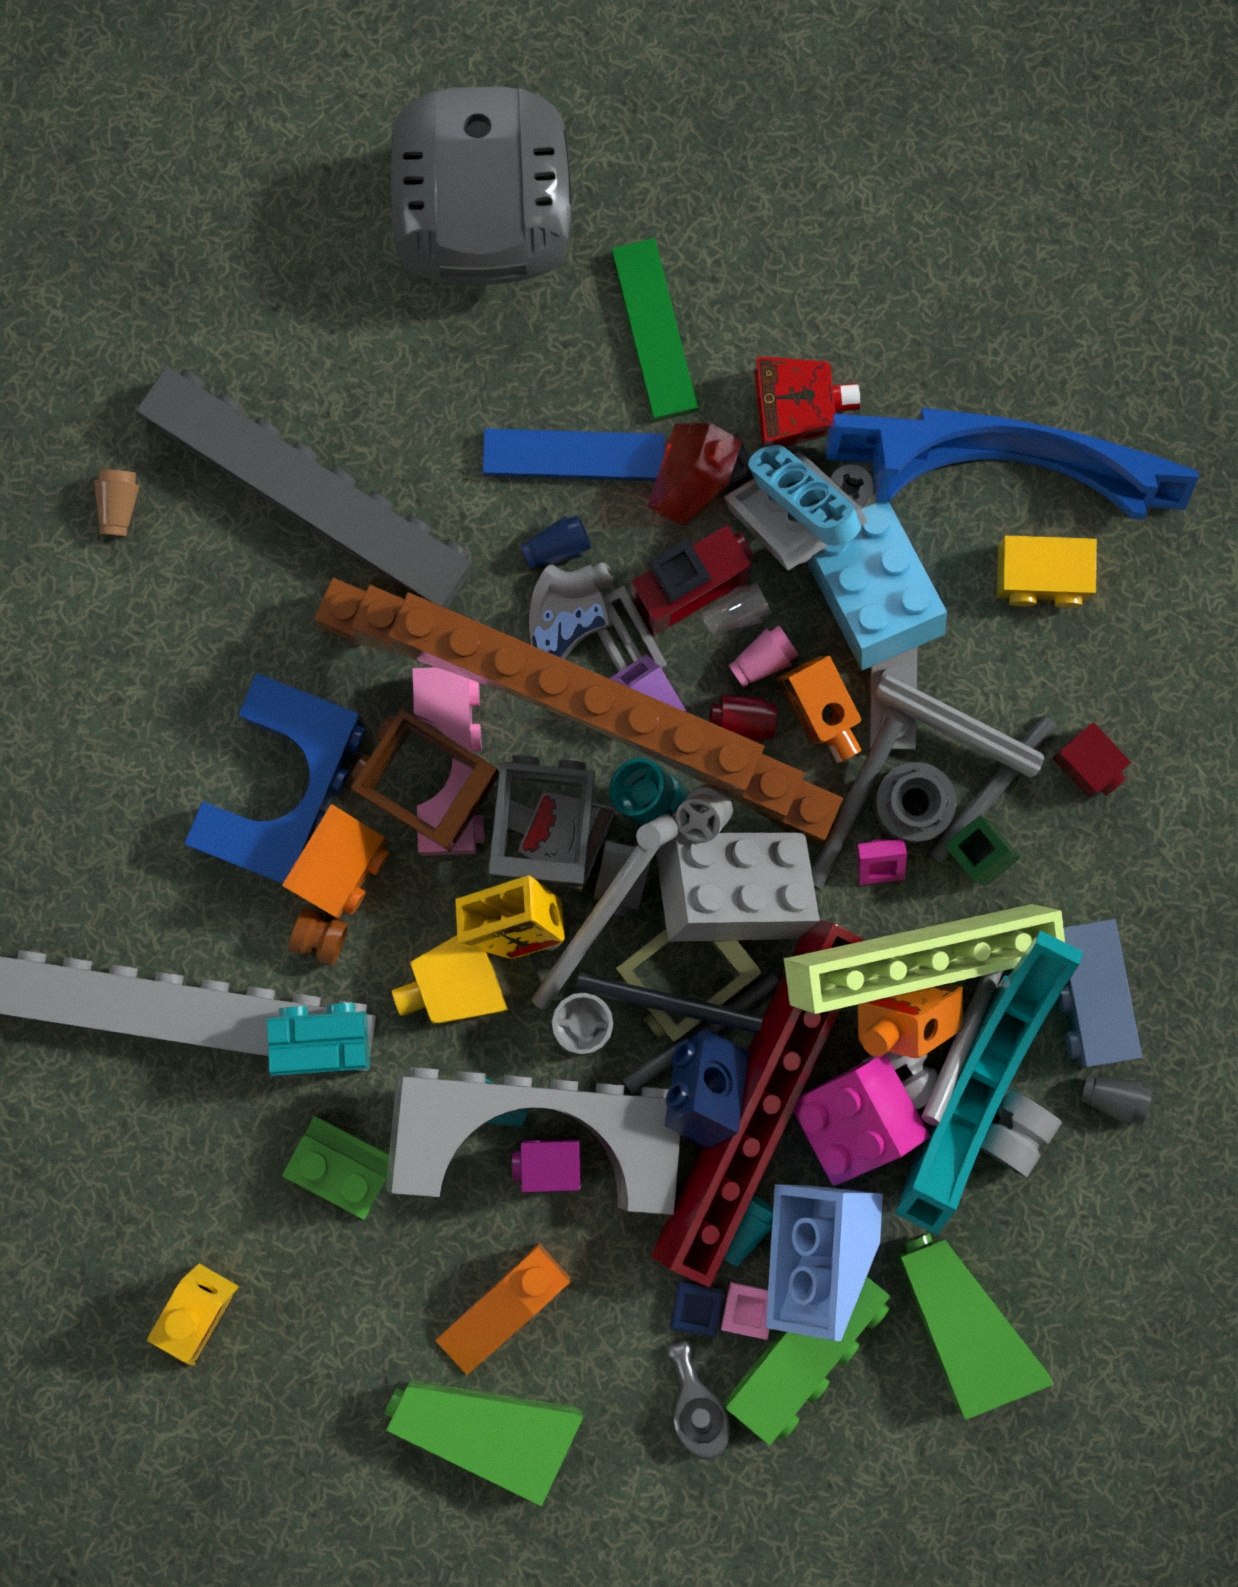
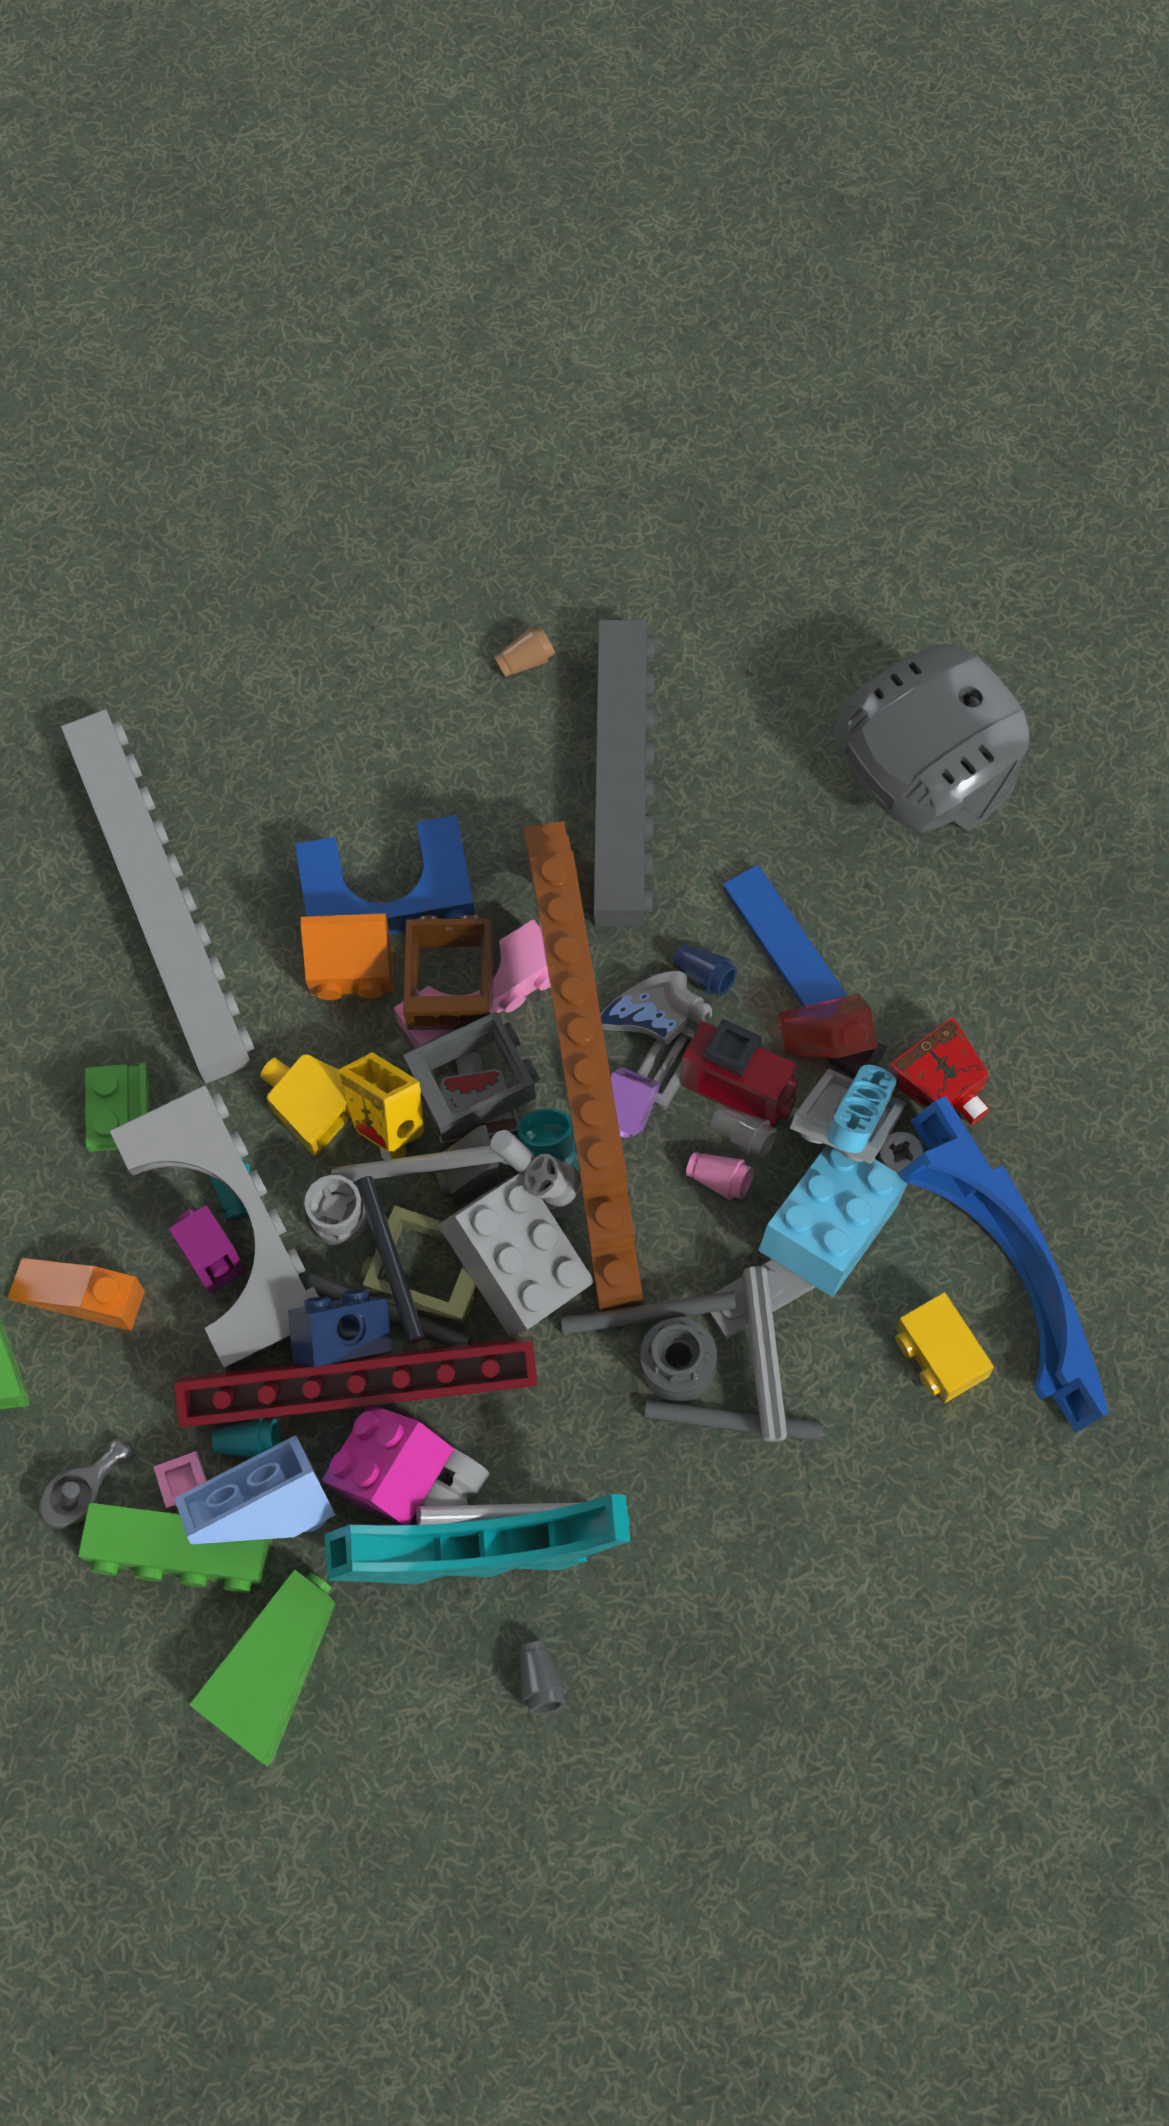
camera: 65 degrees right, 15 degrees down
teal brick [267,1003,370,1076] -> none
dark orange wheel [288,908,349,967] -> none
green tile [611,238,698,422] -> none
dark blue tile [669,1281,724,1337] -> none
dark red brick [709,695,777,744] -> none
orange torso [776,655,862,763] -> none
yellowish green brick [784,904,1065,1014] -> none
dark pink plate [857,839,907,885] -> none
orange torso [858,983,963,1058] -> none
dark green brick [944,815,1021,886] -> none
light grey wheel [980,1089,1062,1178] -> none
dark red brick [1052,722,1132,798] -> none
sand blue brick [1057,919,1142,1067] -> none

